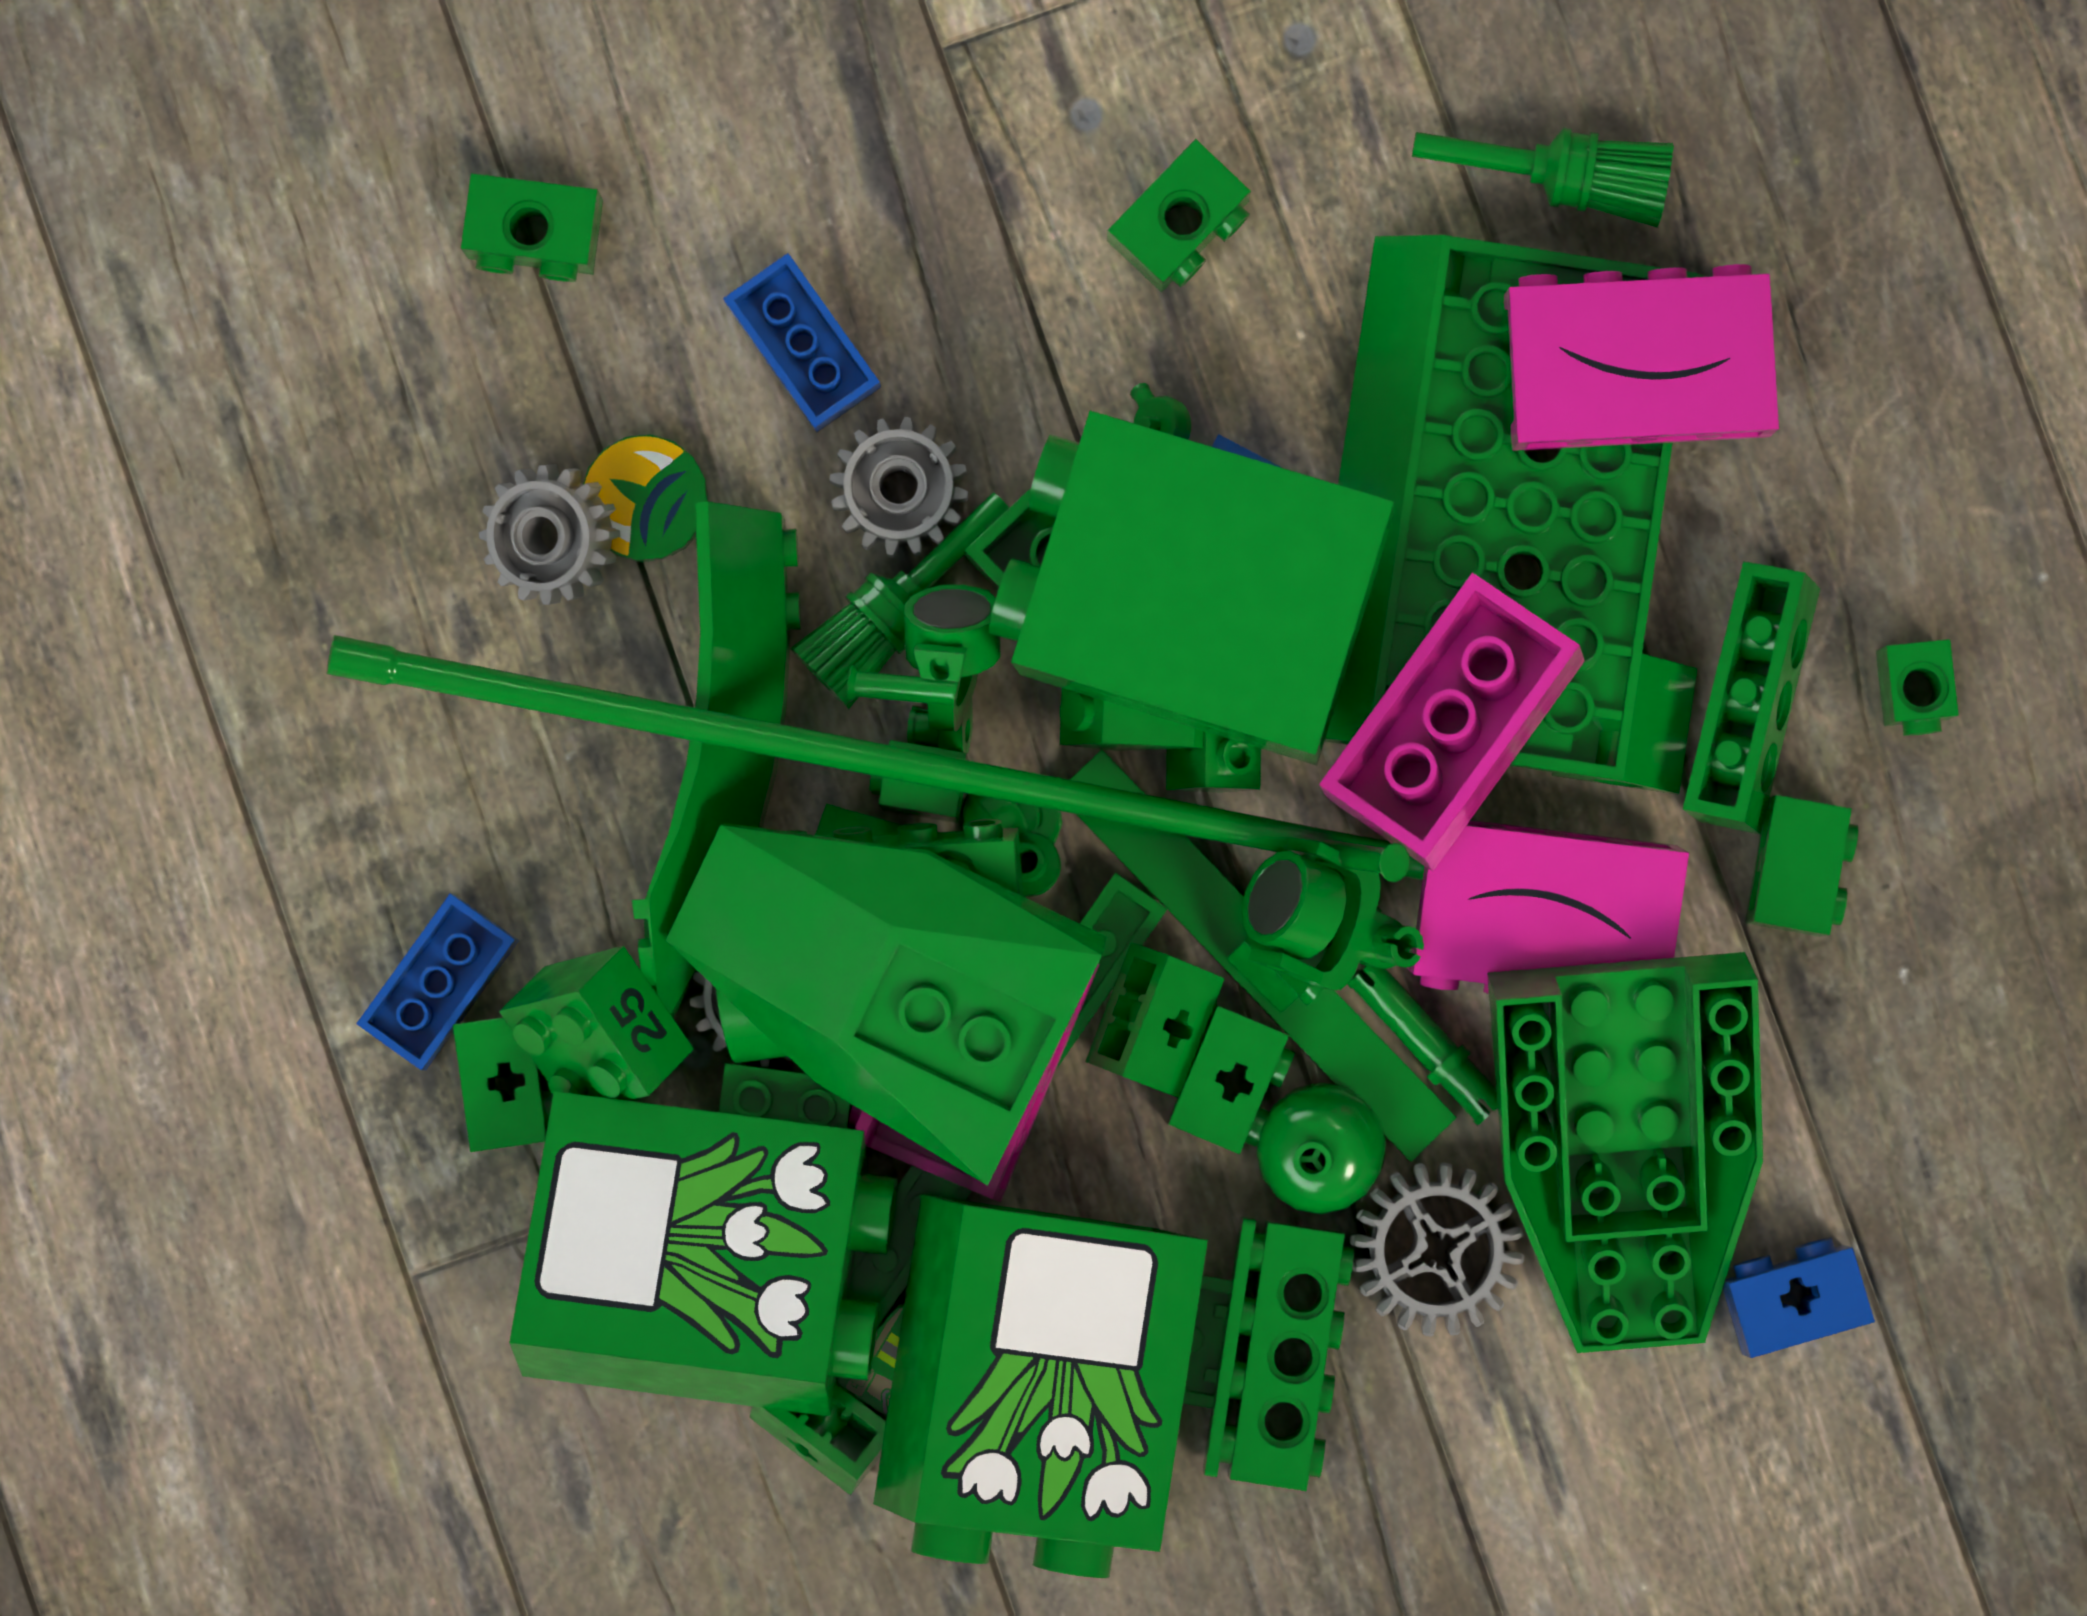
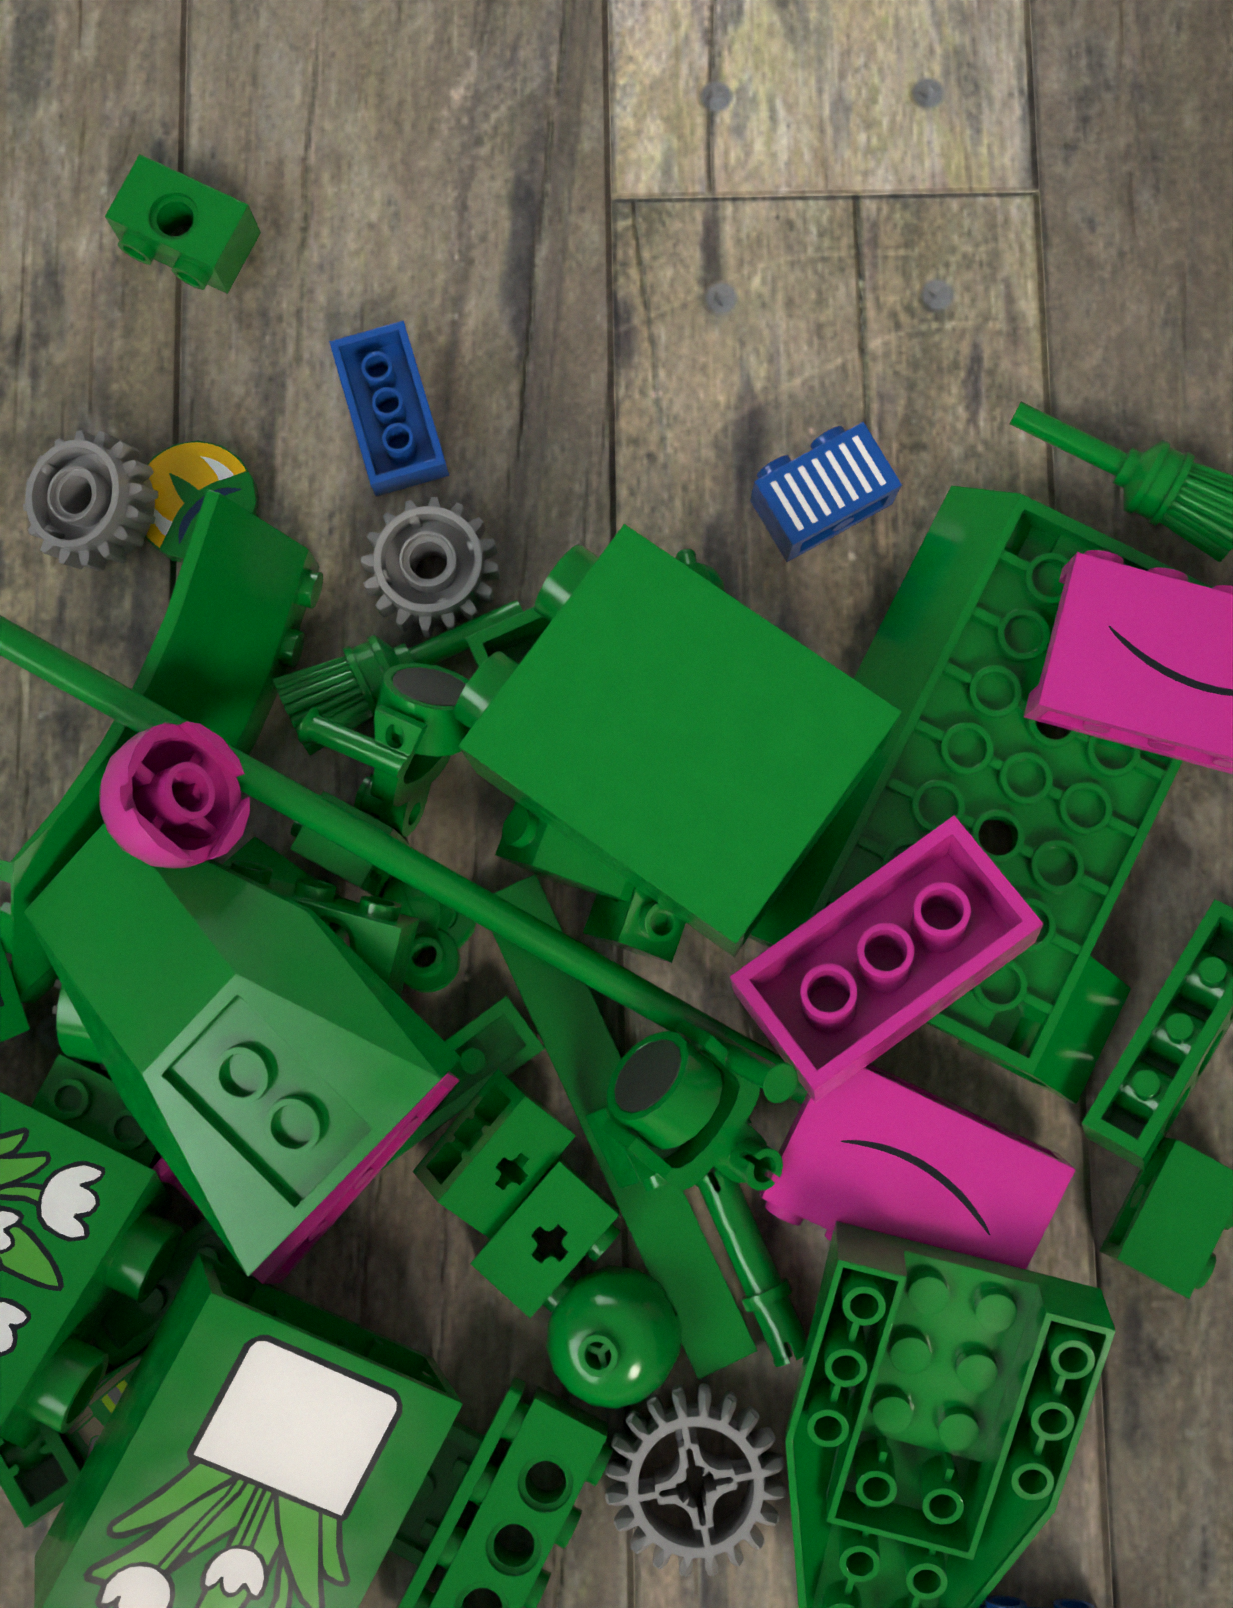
camera: 15 degrees right, 5 degrees down
green brick [1107,138,1251,293] -> none
none -> dark pink cylinder [99,721,250,869]
none -> blue brick [750,421,902,562]

